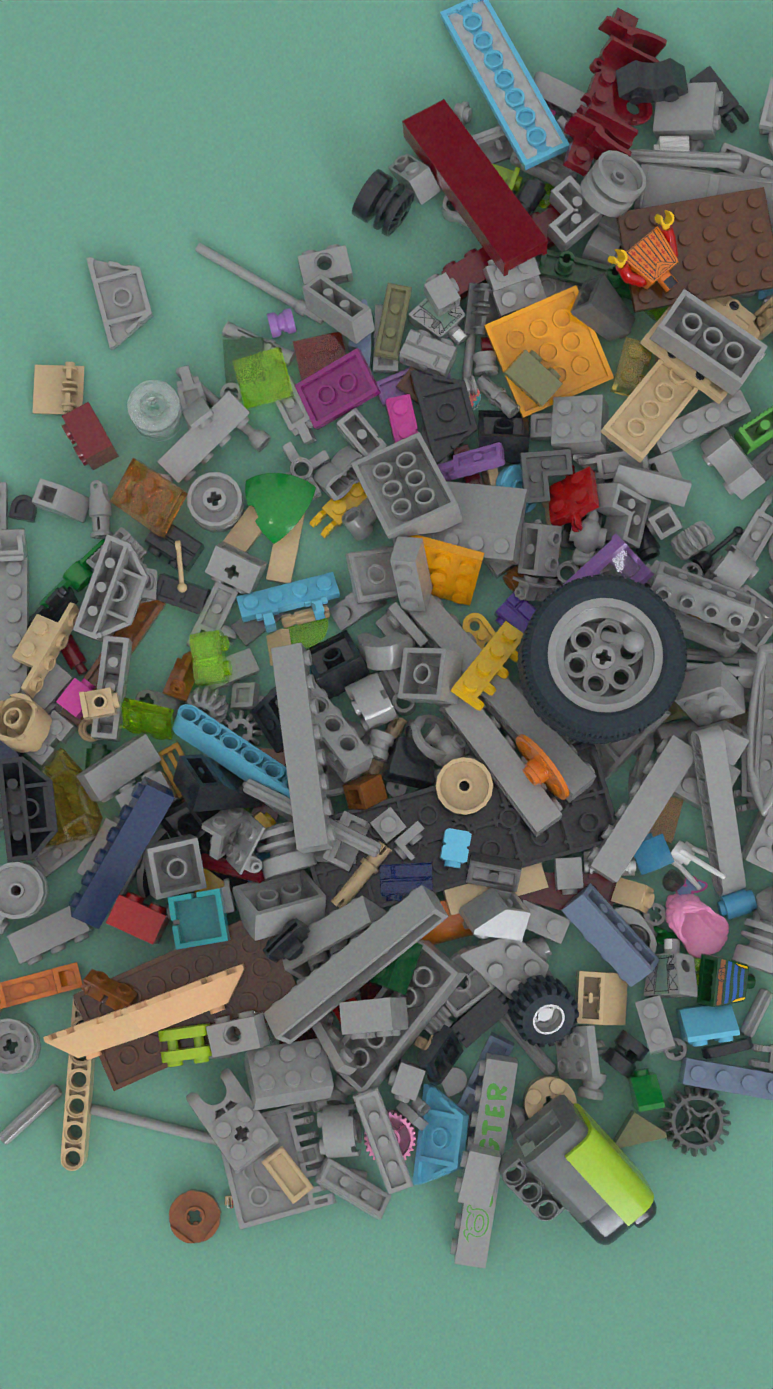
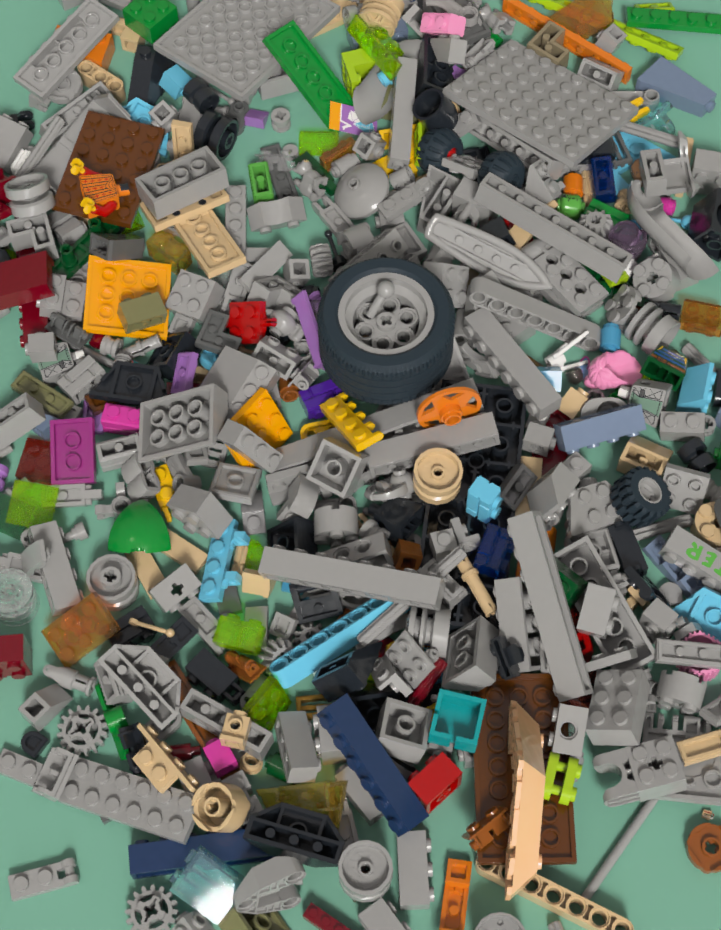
camera: 65 degrees left, 20 degrees down
none -> light grey gear [57,705,109,757]
none -> light grey brick [166,484,233,540]
none -> black brick [185,648,245,706]

